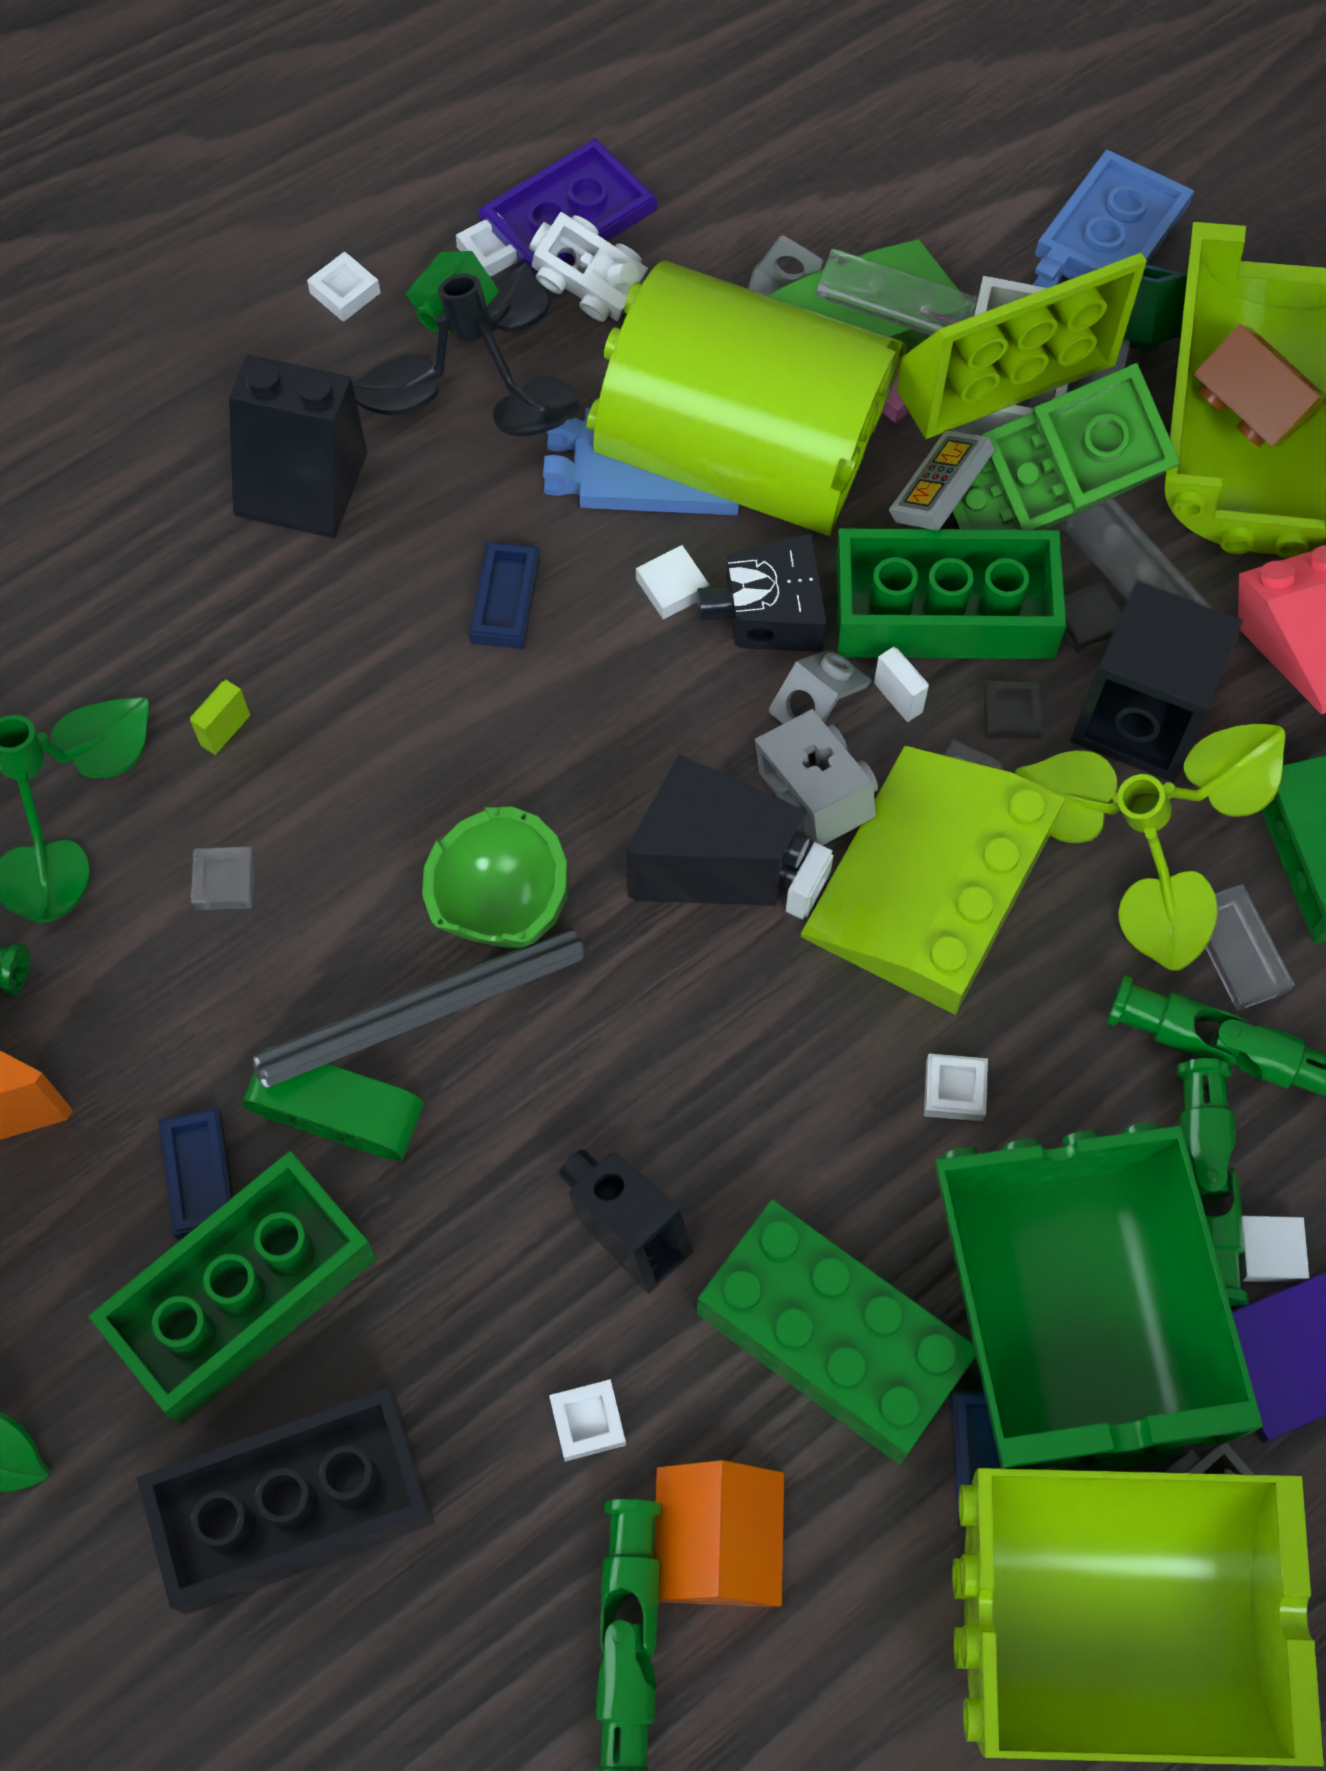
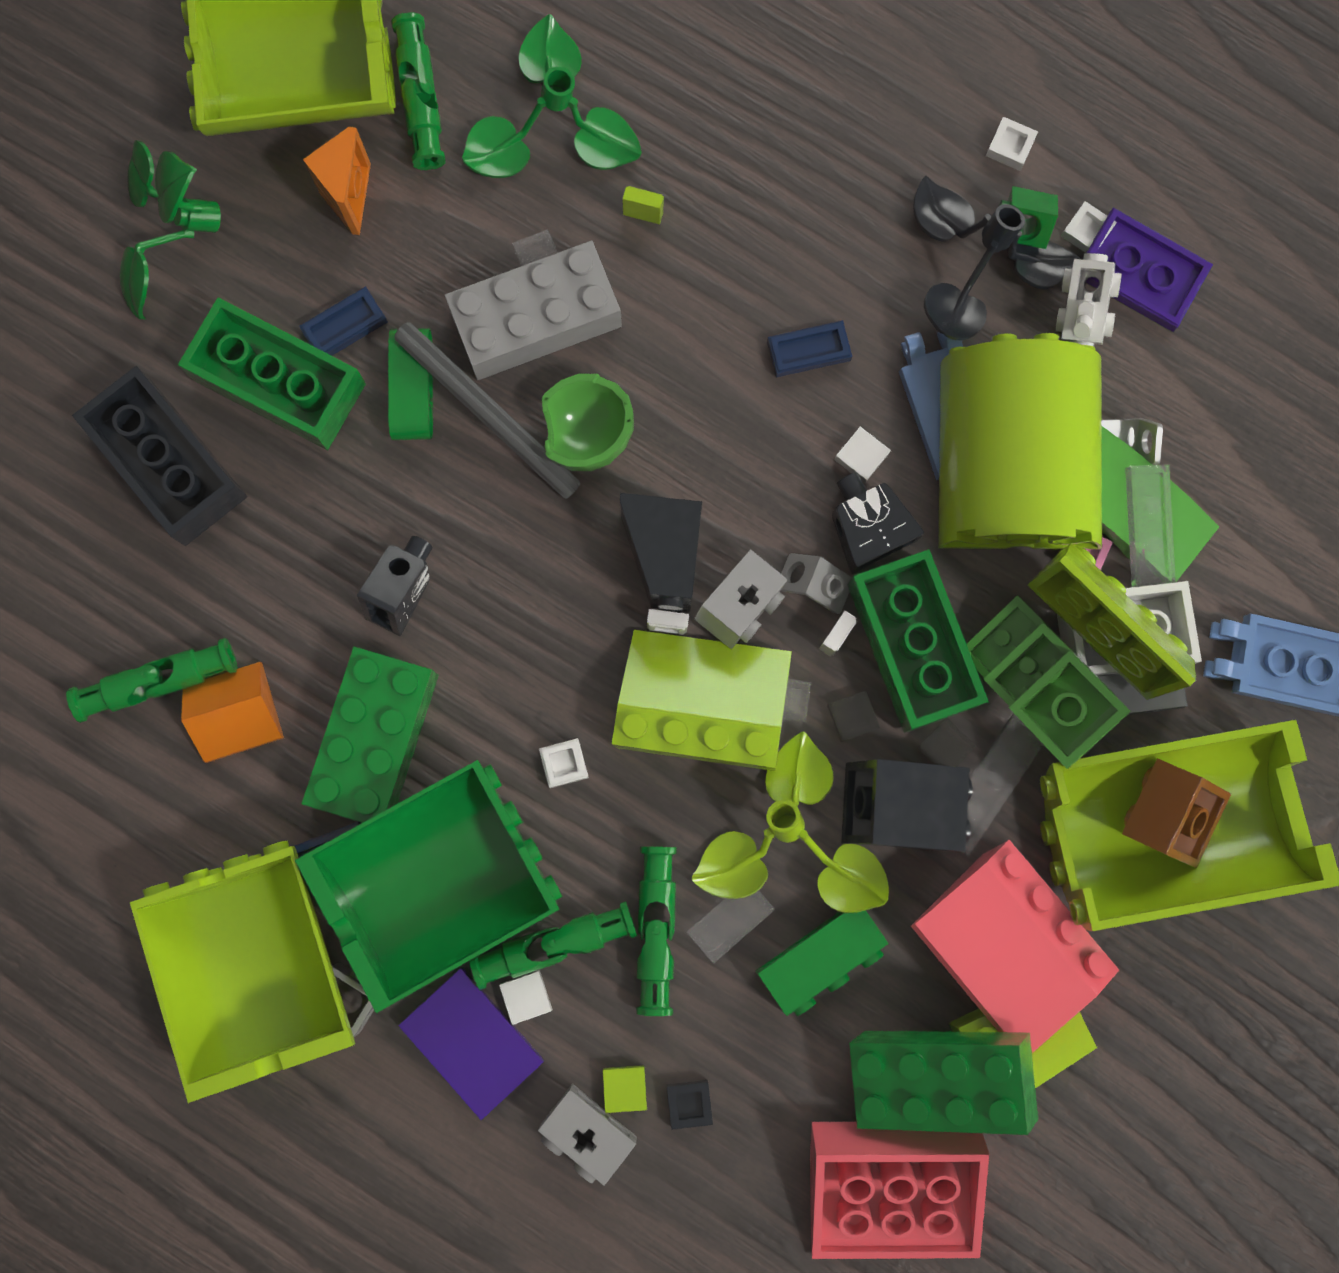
camera: 65 degrees right, 15 degrees up
black slope [229,354,367,539] -> none
white tile [549,1379,626,1462] -> none
tile [889,430,995,531] -> none
dark green brick [1123,265,1187,350] -> none
none -> light grey brick [445,240,622,381]

